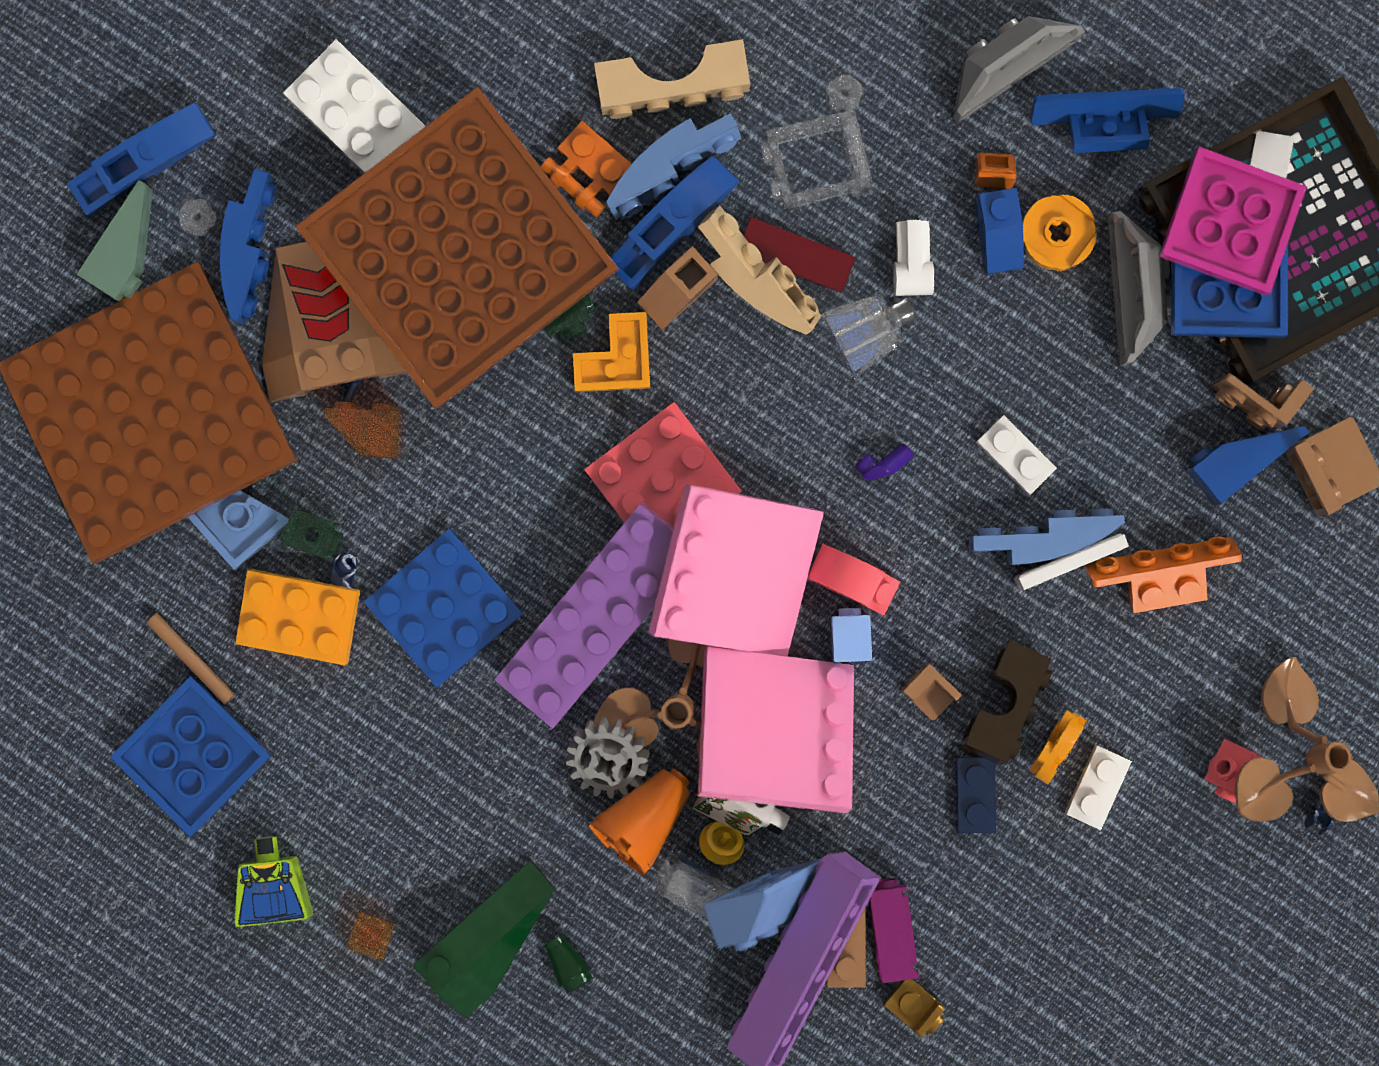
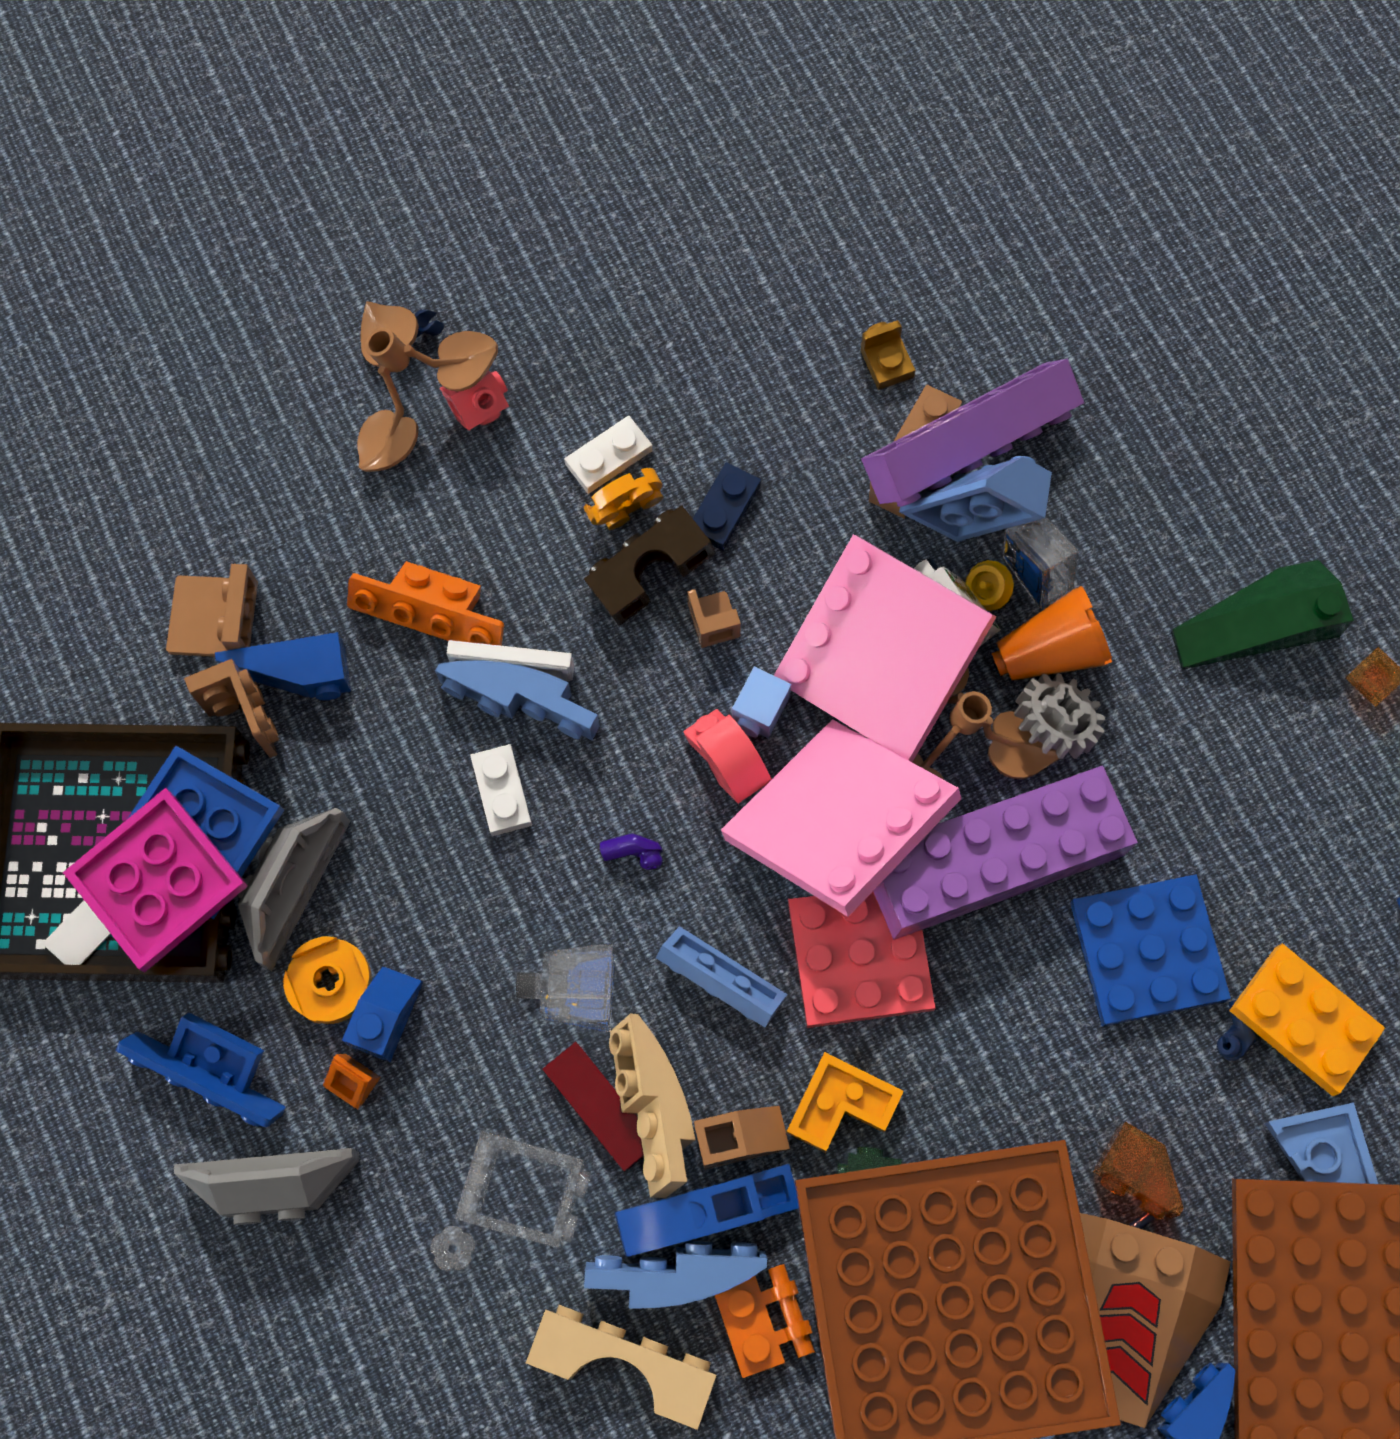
camera: 145 degrees left, 15 degrees down
clear green brick [281,508,343,560] -> none
dark green cone [544,934,593,994] -> none
magenta window [868,878,920,983] -> none
white piece [893,220,934,296] -> none
none -> medium blue plate [656,926,788,1027]

